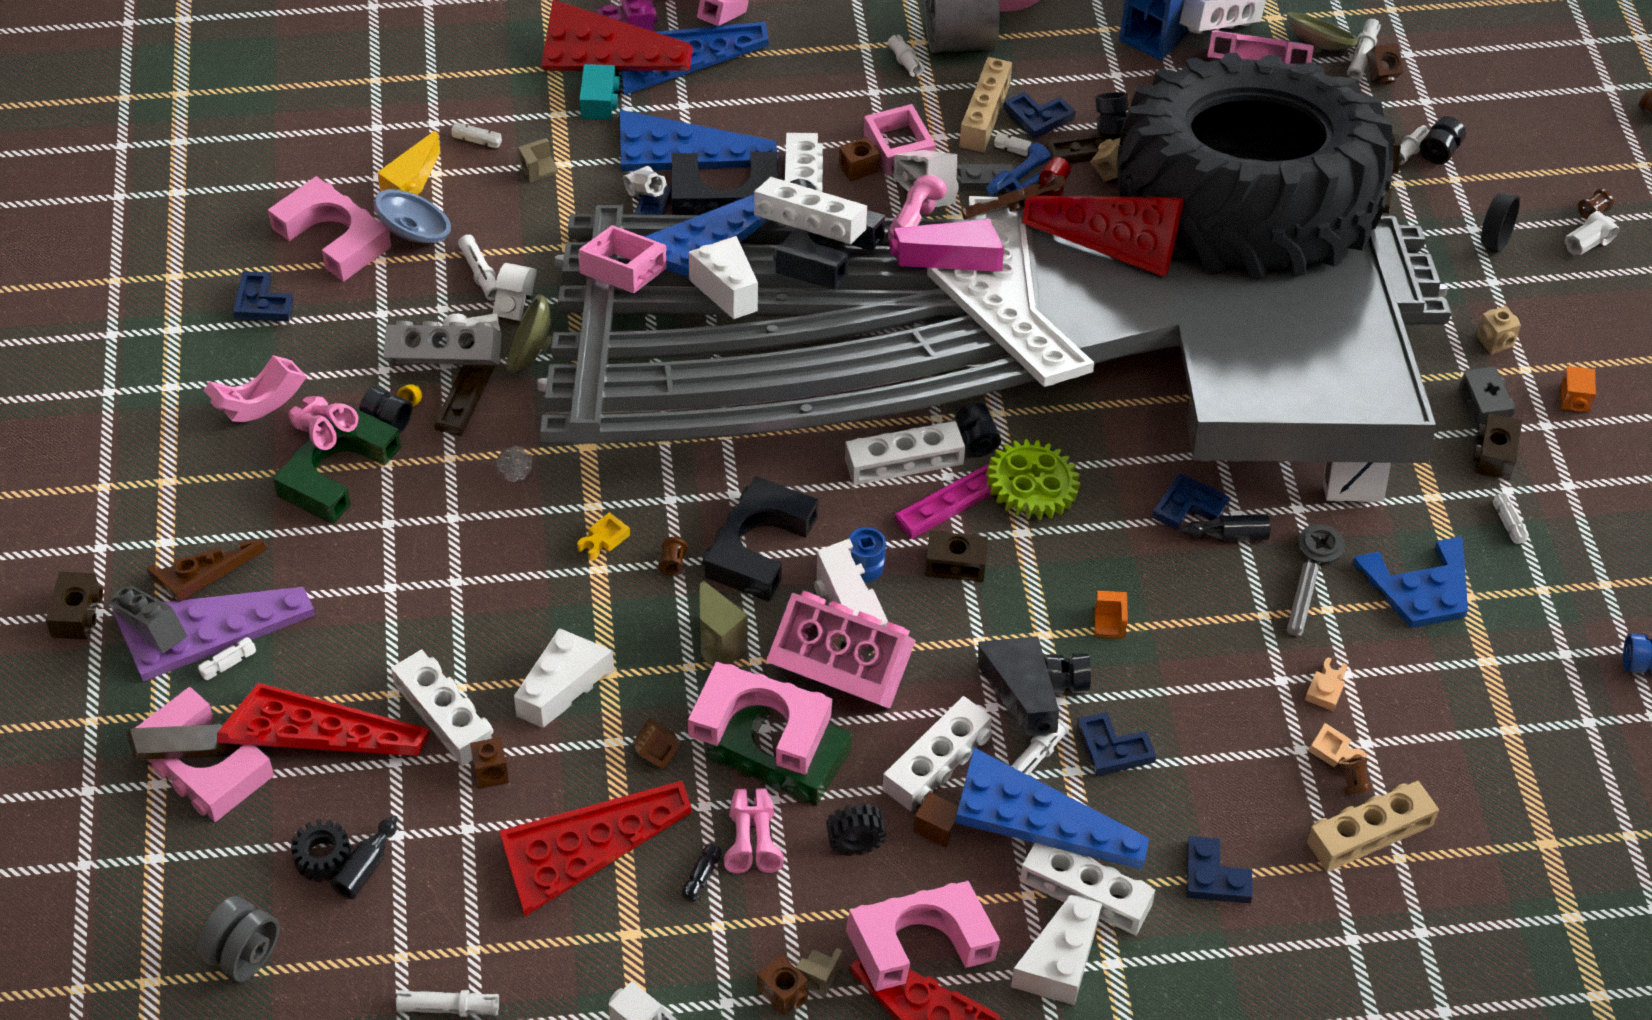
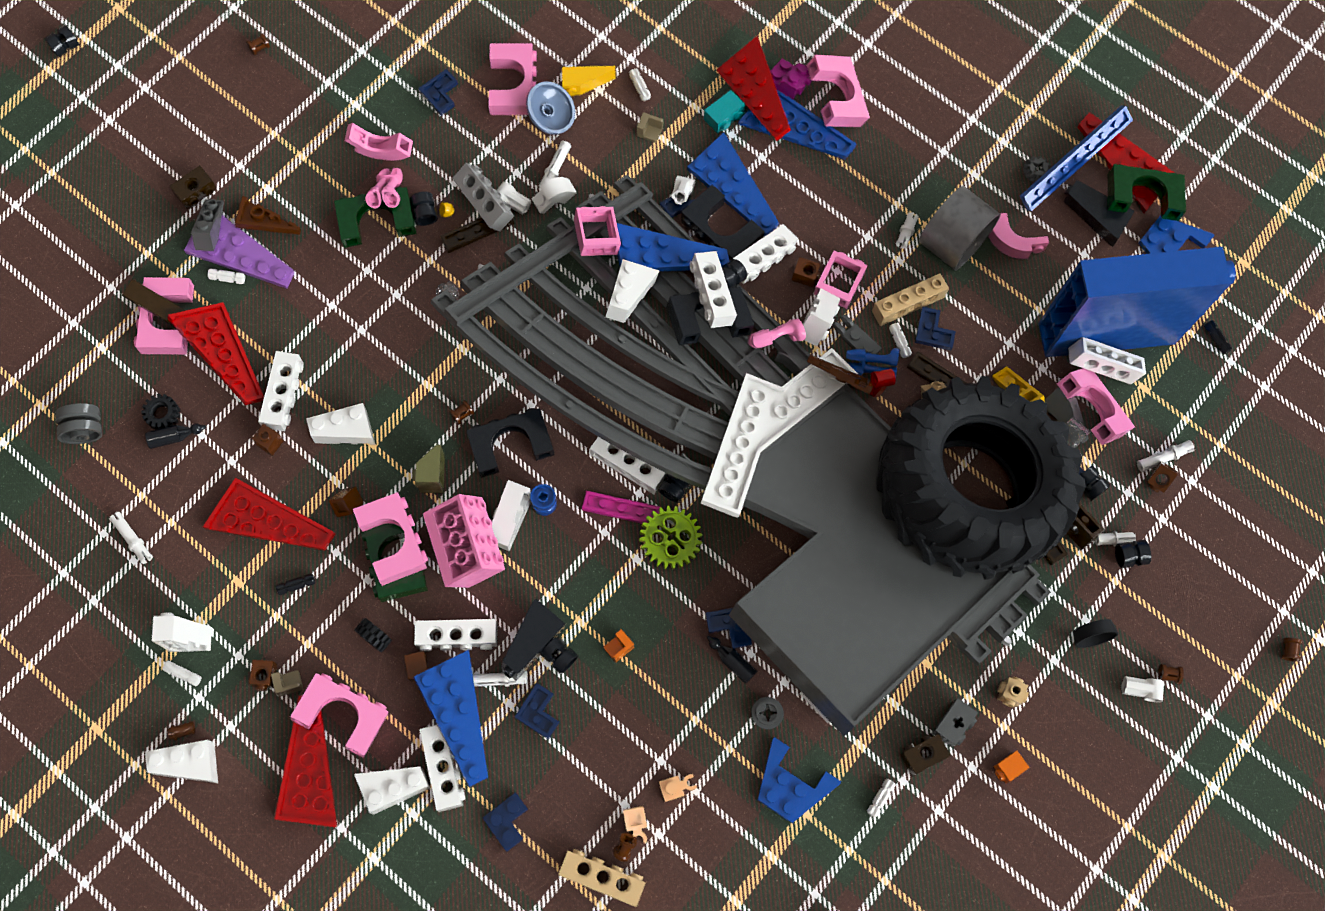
camera: 45 degrees right, 20 degrees up
olive dish [506,294,552,373] -> none
yellow plate [577,512,630,561] -> none
bright pink piece [724,788,784,874] -> none
dark pink slope [889,219,1004,272] -> none
dark brown brick [925,531,988,582] -> none
red wing [1022,195,1184,277] -> none
black wheel [1095,92,1129,135] -> none
olive dish [1286,12,1359,53] -> none
light grey axle [1287,561,1319,637] -> none

